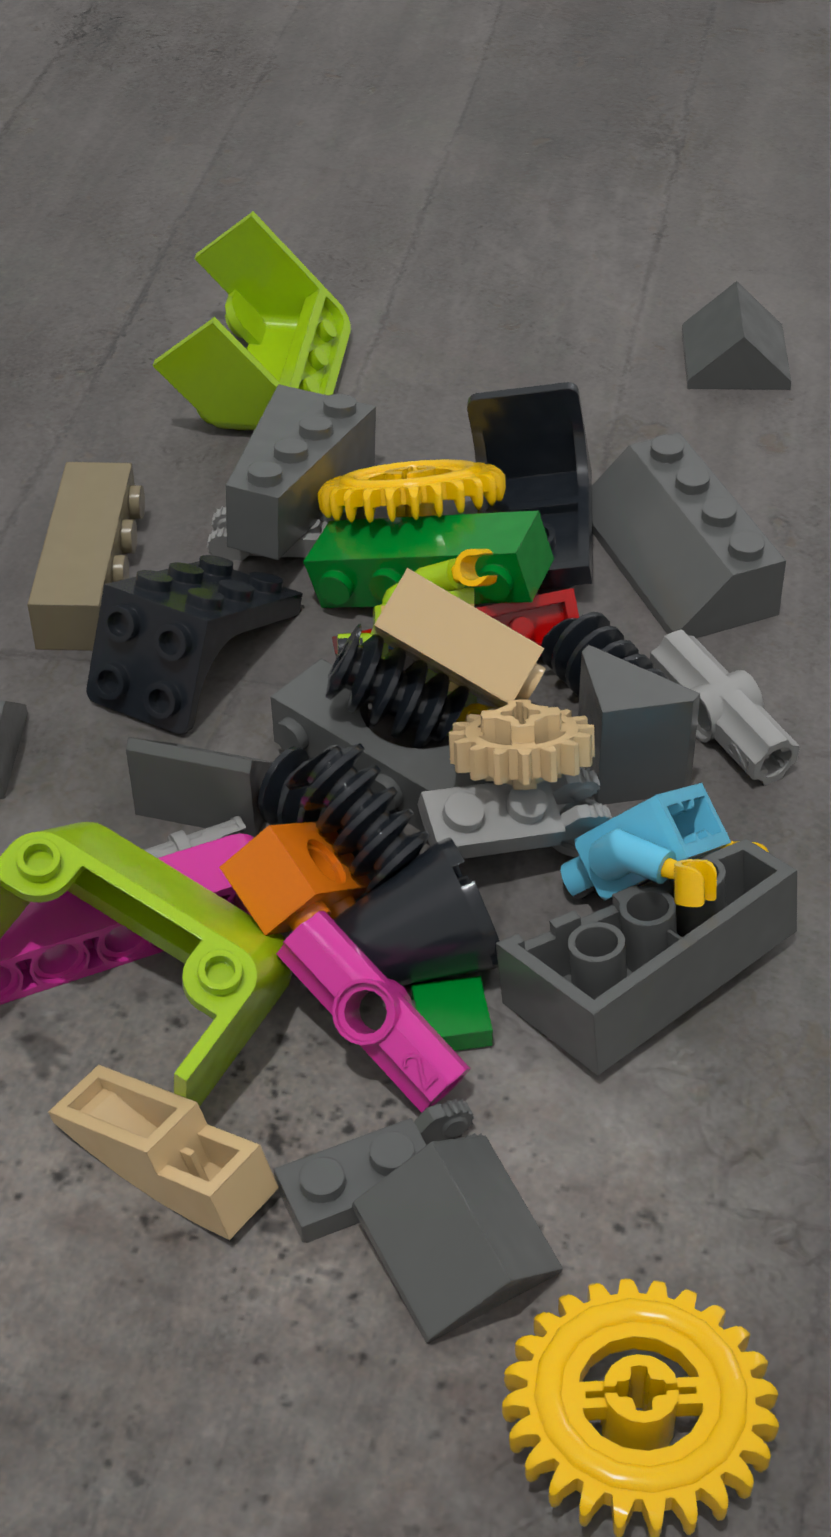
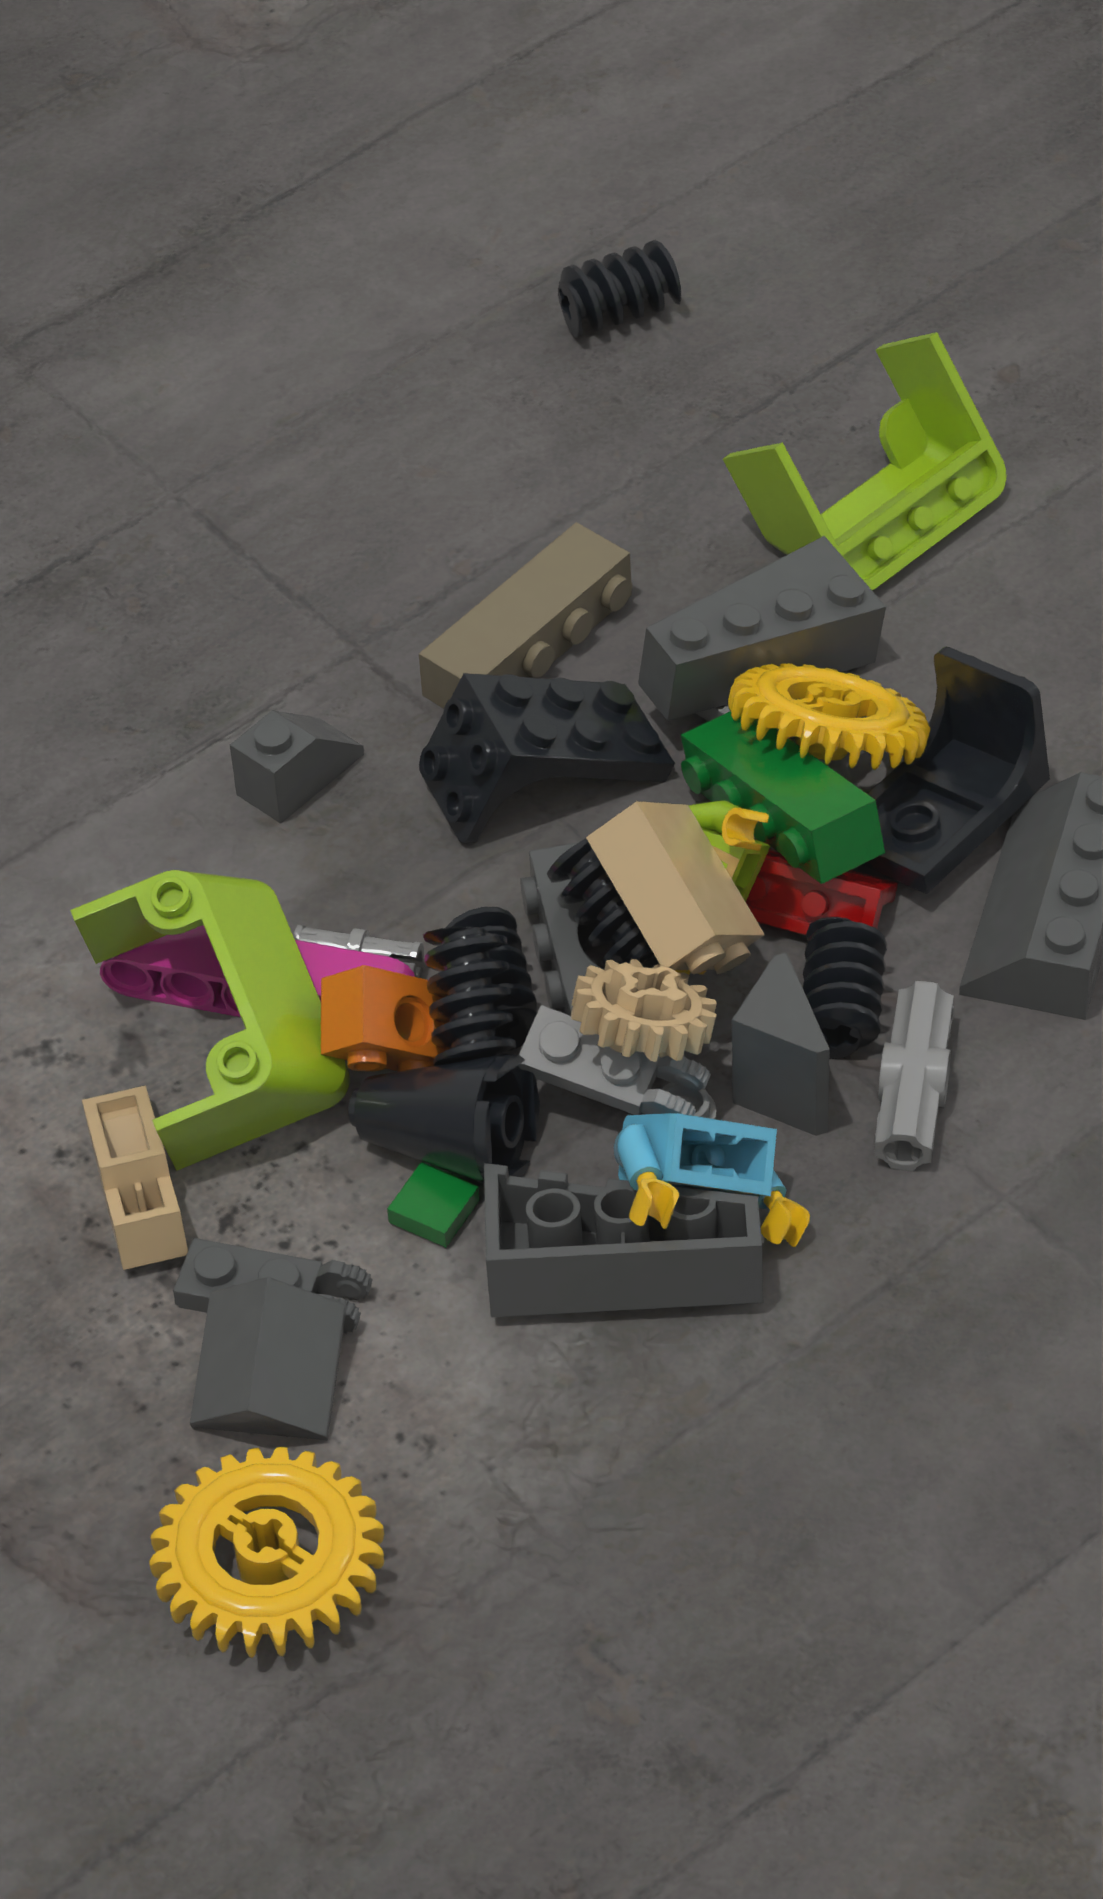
camera: 40 degrees right, 5 degrees up
dark grey slope [126,737,273,837] -> none
dark pink piece [276,911,471,1113] -> none

